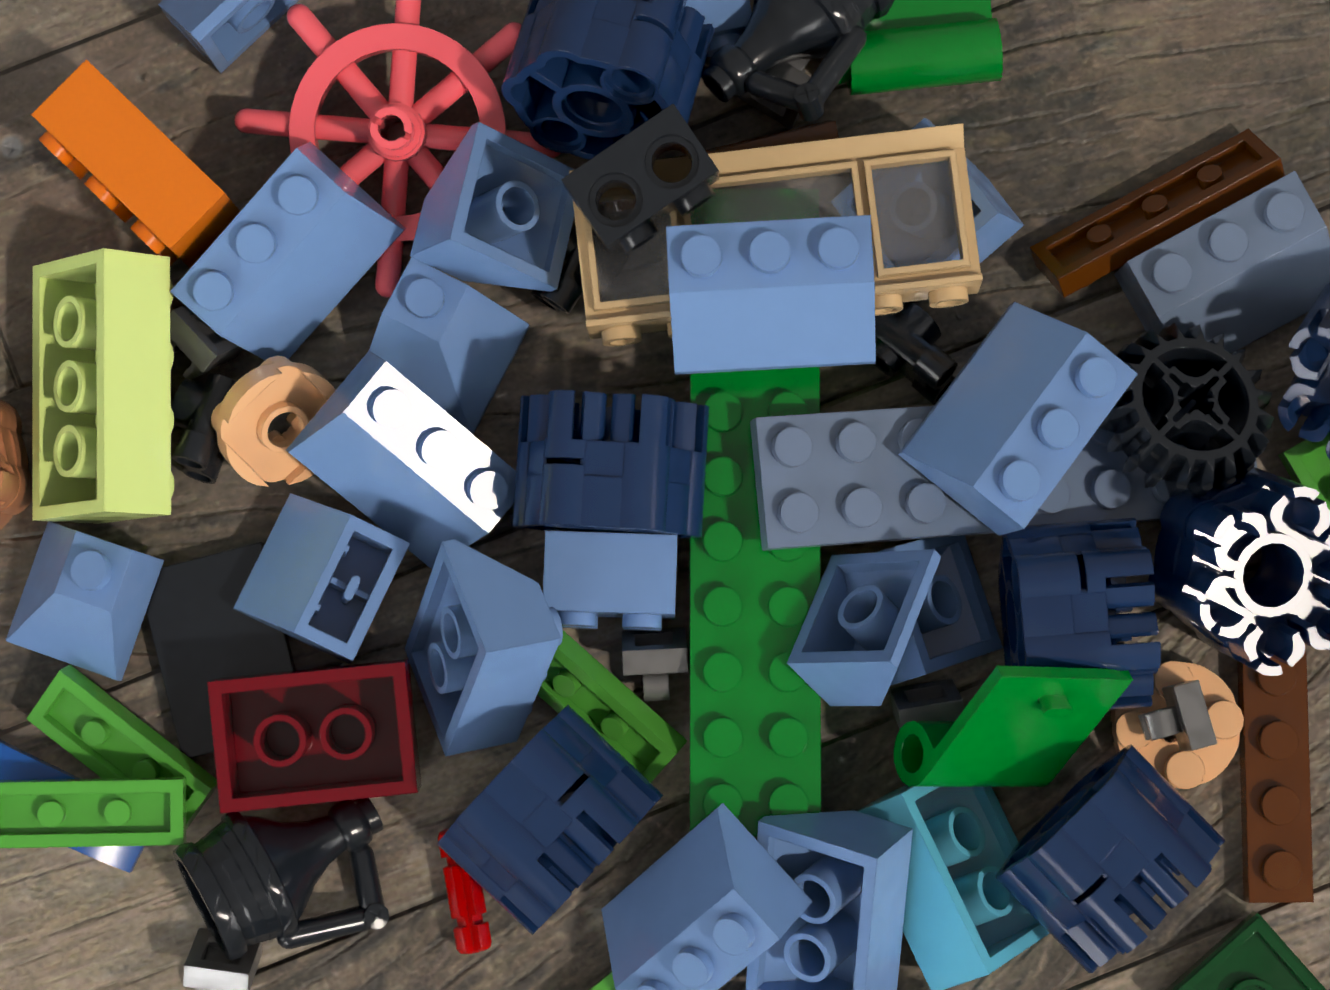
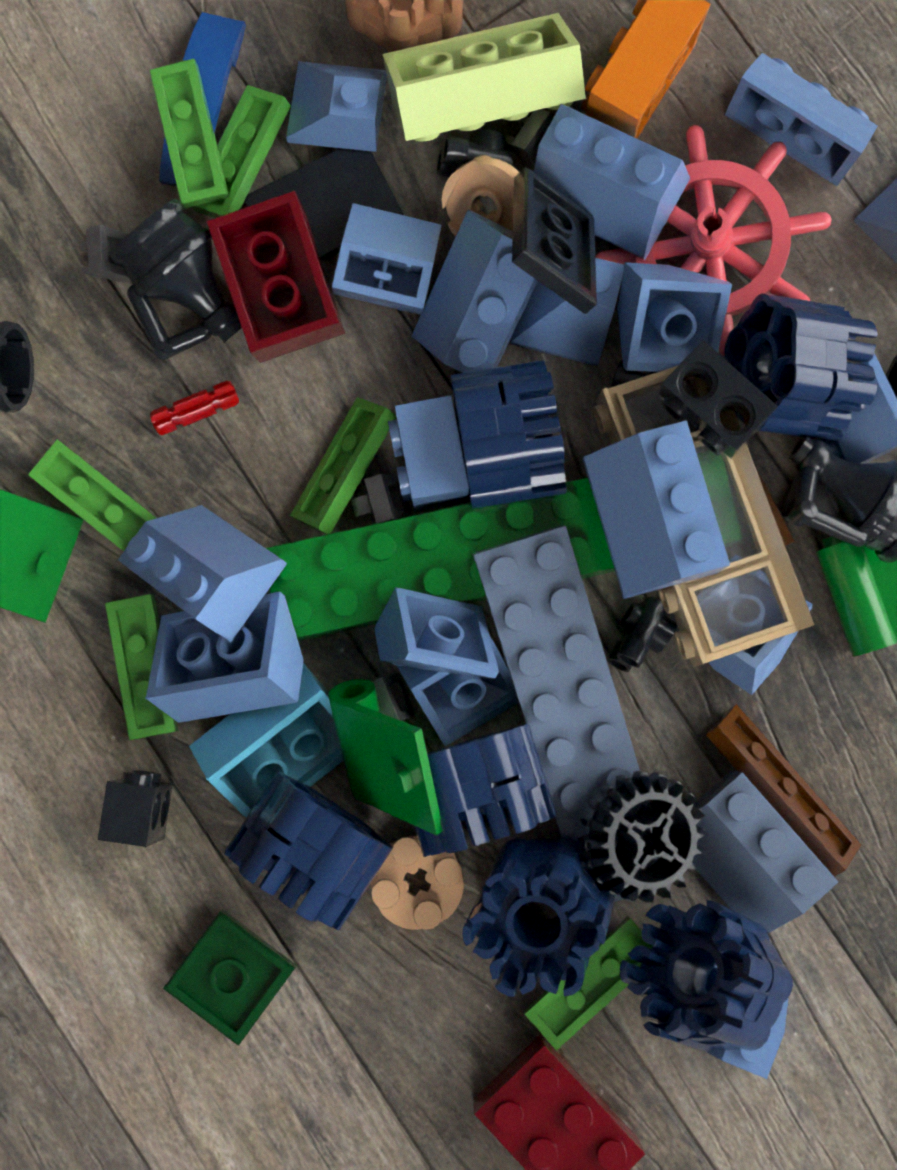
camera: 75 degrees right, 0 degrees up
medium blue slope [405,539,563,756] -> none
dark blue piece [437,705,663,935] -> none
medium blue slope [898,302,1138,536] -> none
flat silver tile [1138,680,1217,751] -> none
reddish brown plate [1237,644,1314,903] -> none
none -> black tile [512,167,597,314]

